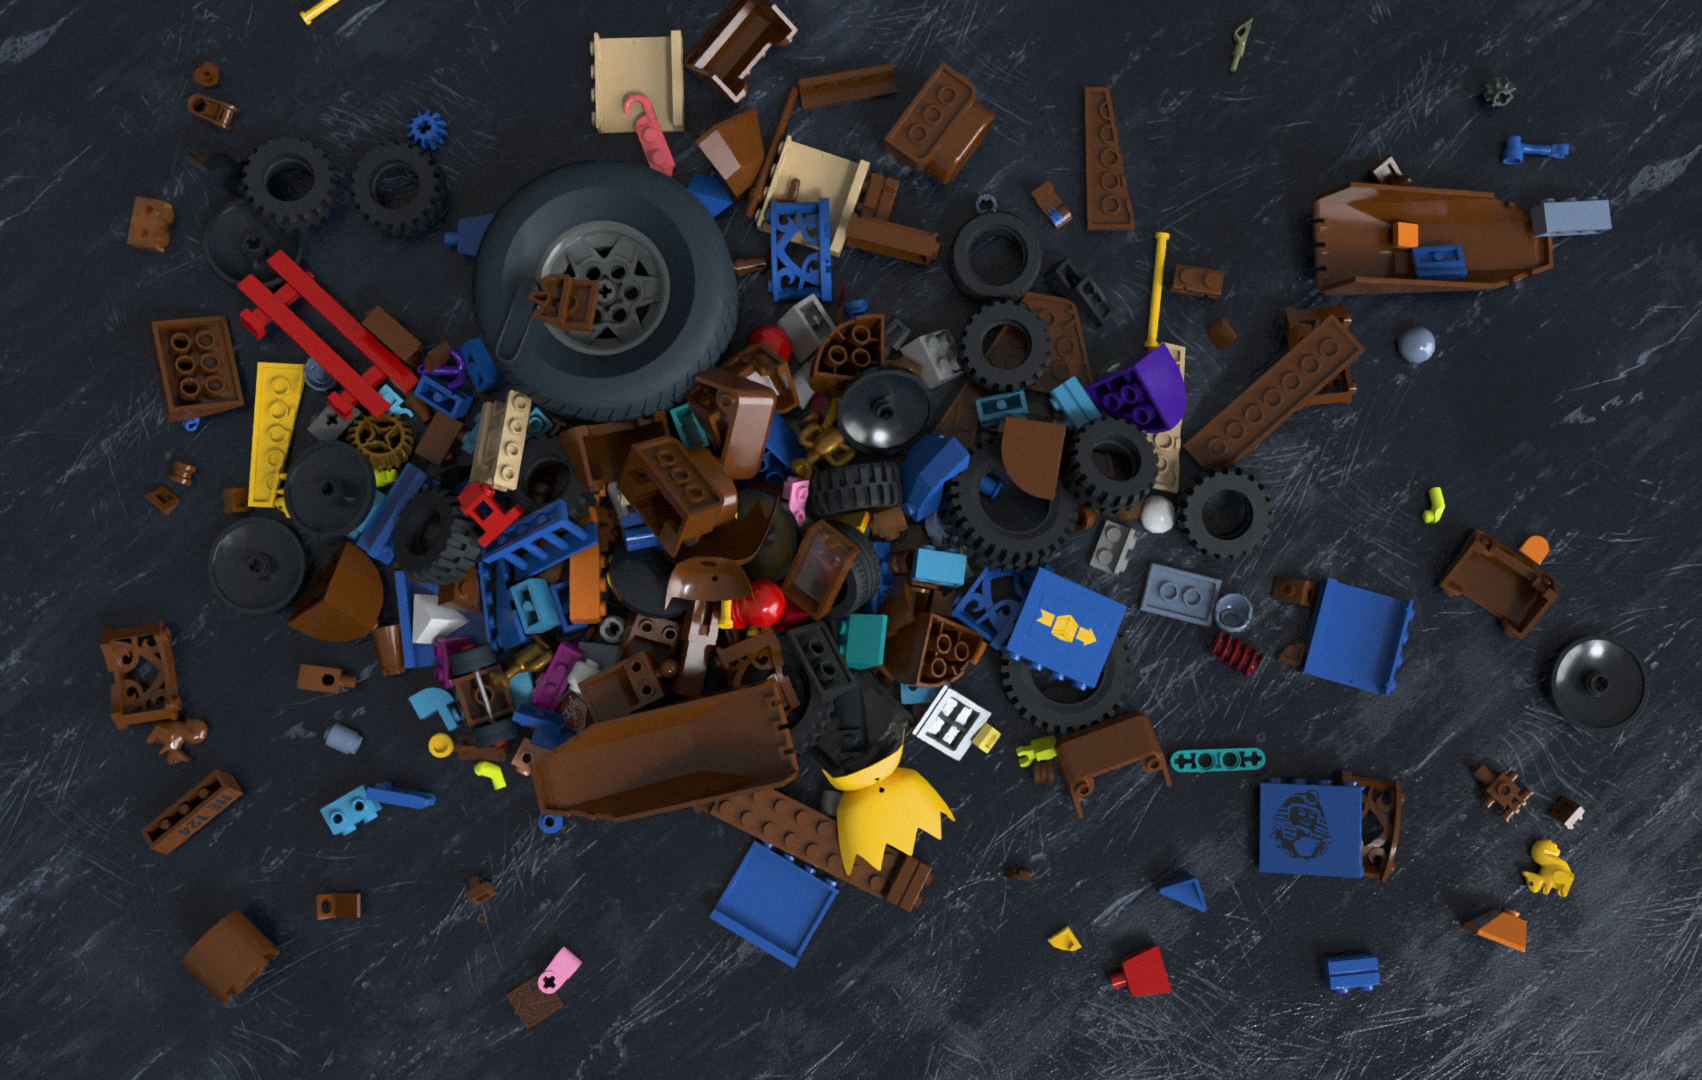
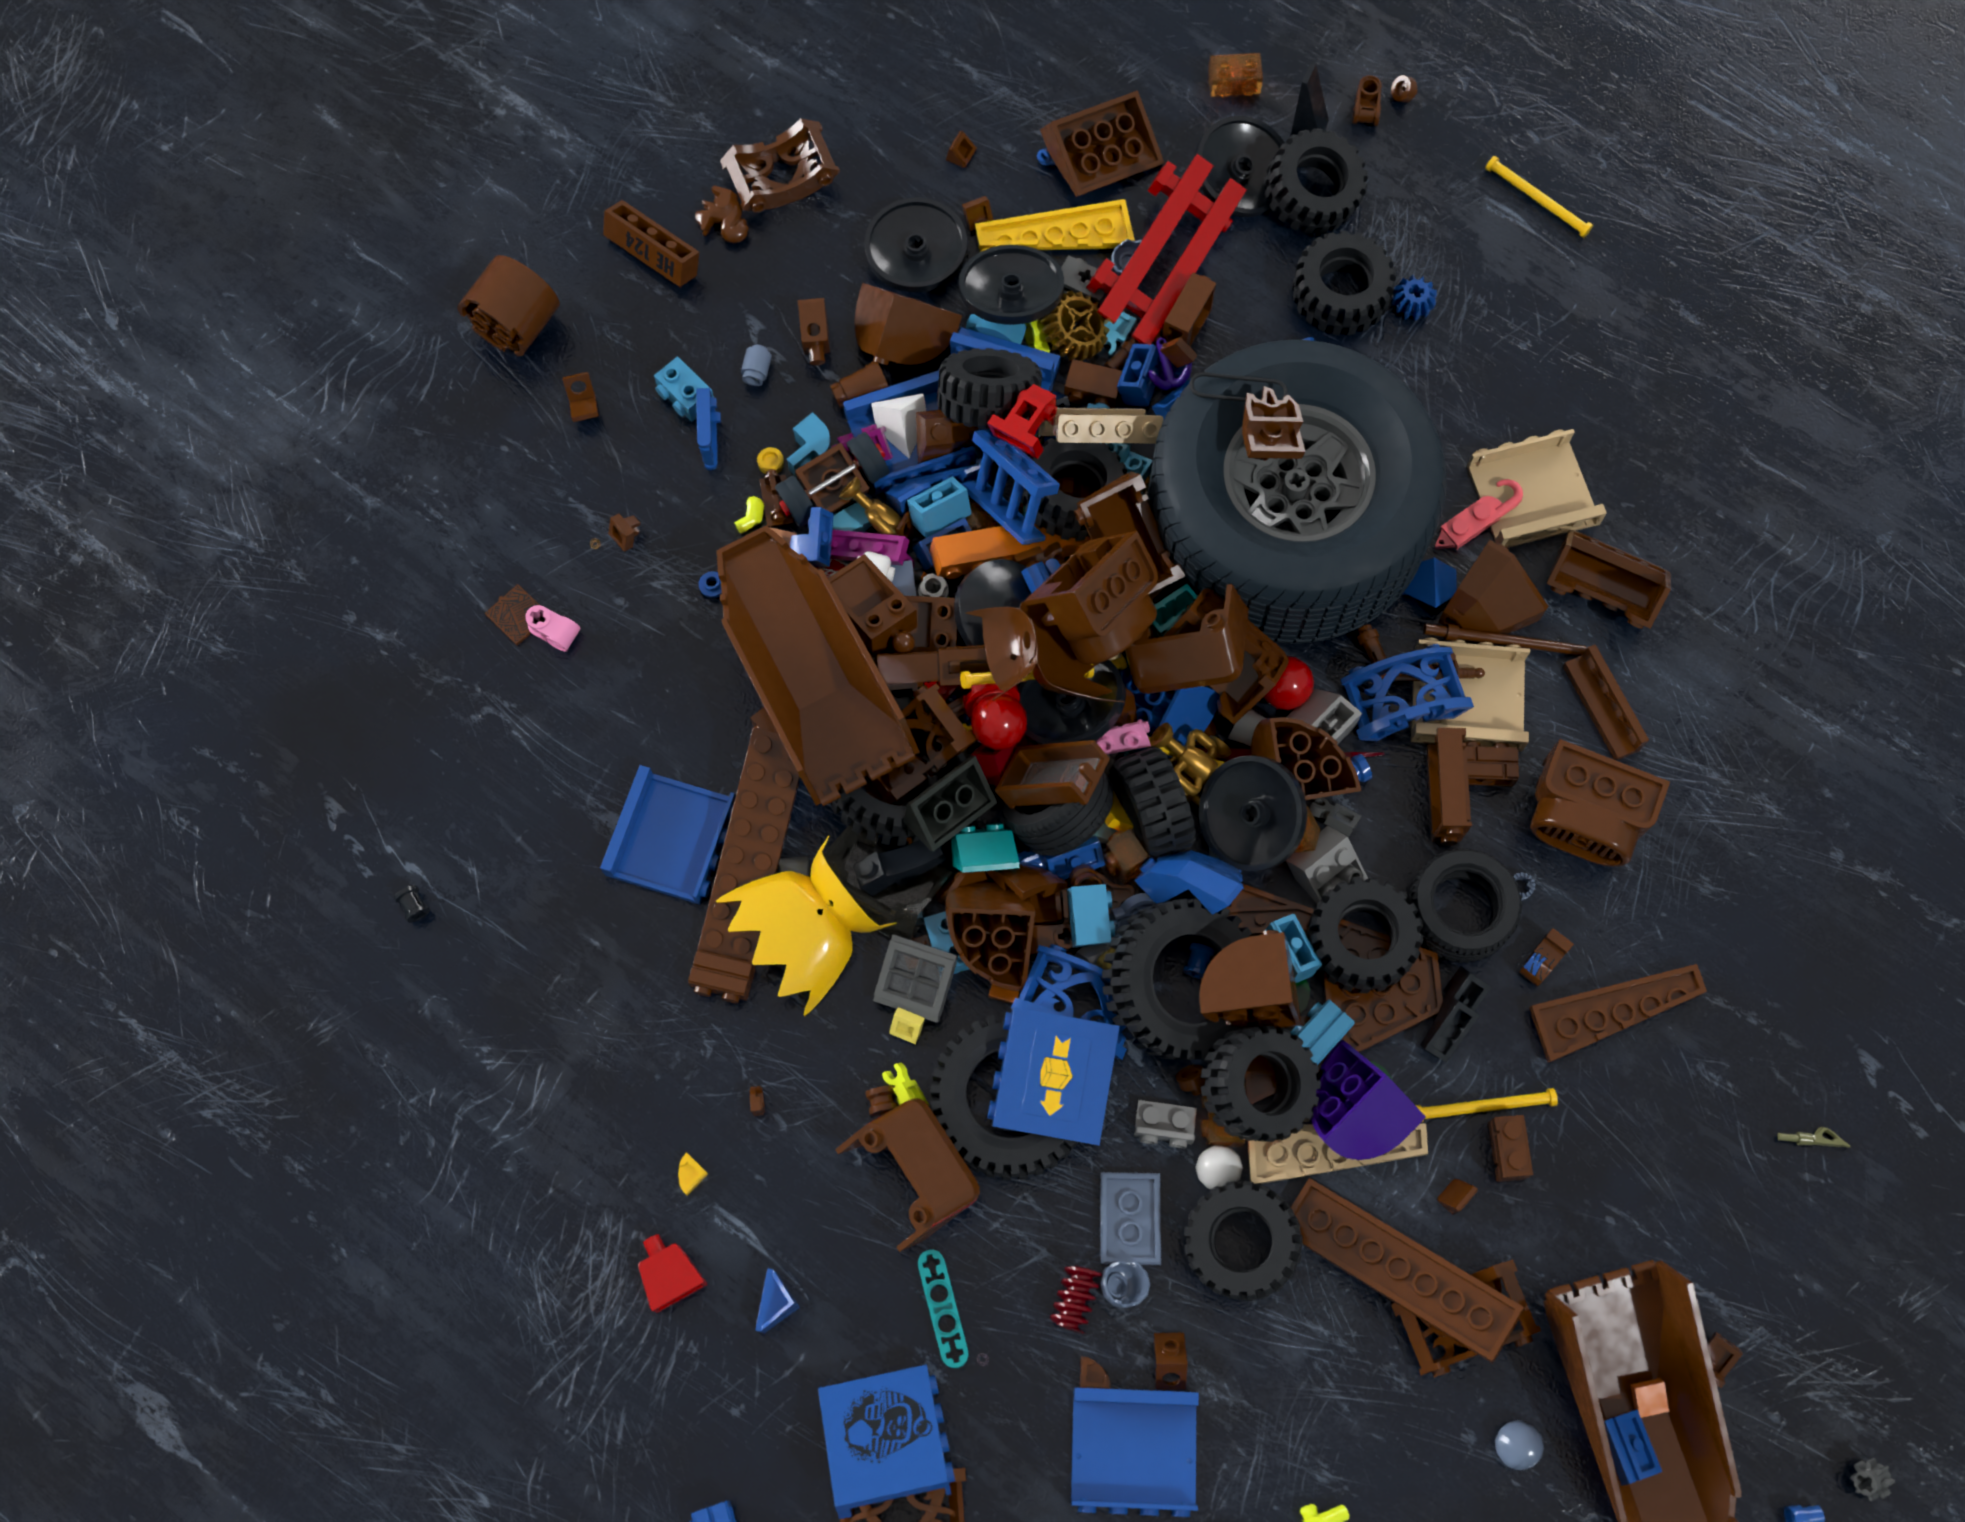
camera: 75 degrees right, 15 degrees down
reddish brown wheel [167,460,197,486] -> none

